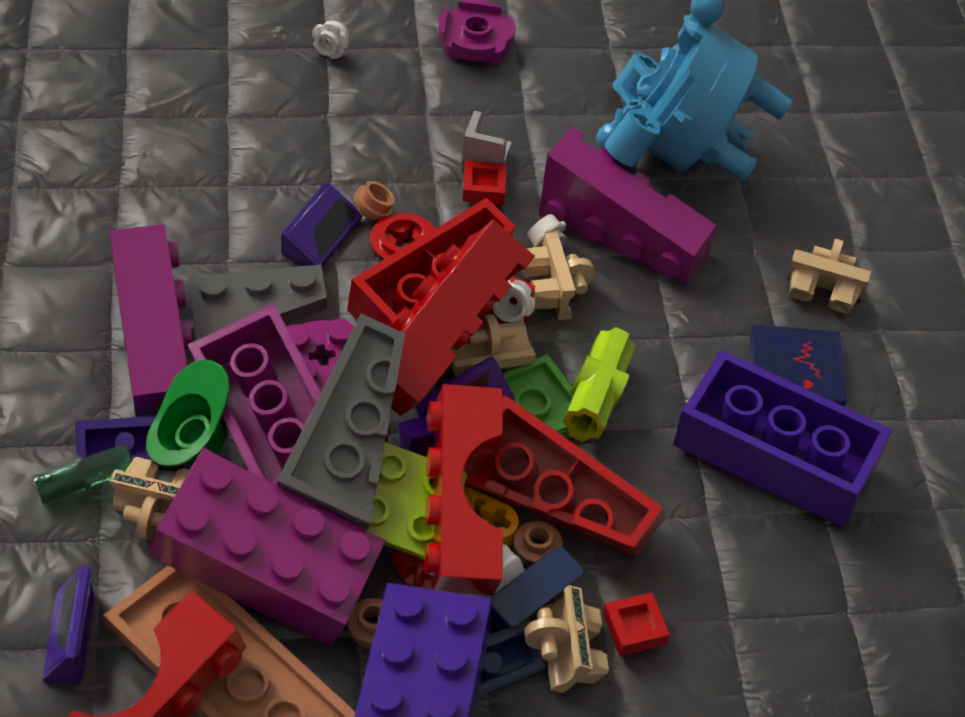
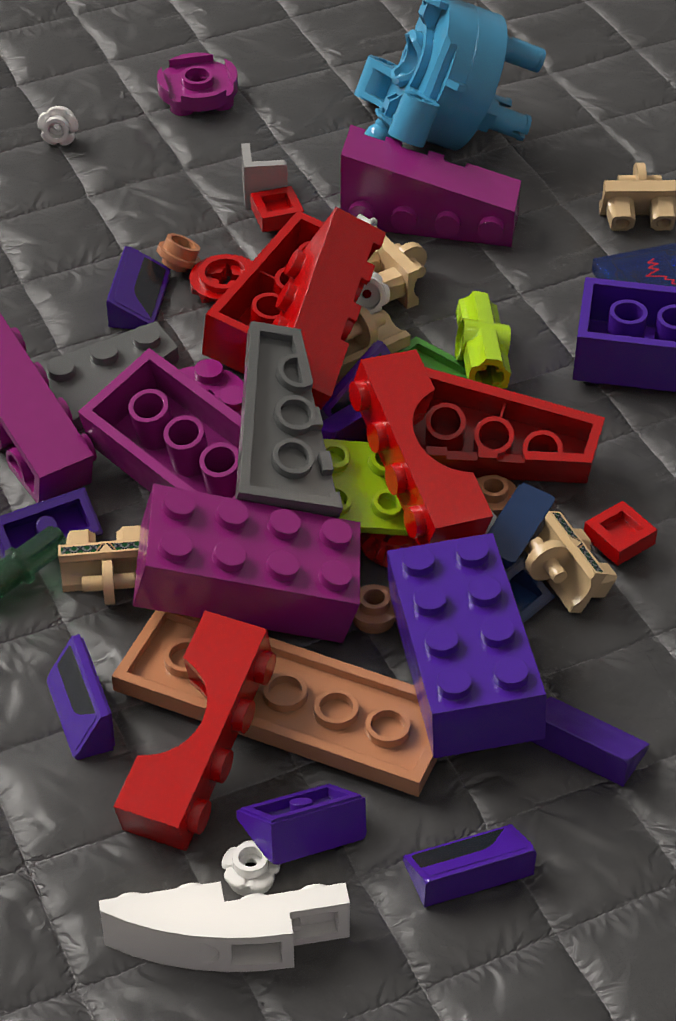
camera: 15 degrees left, 5 degrees down
green piece [146,360,230,469] -> none

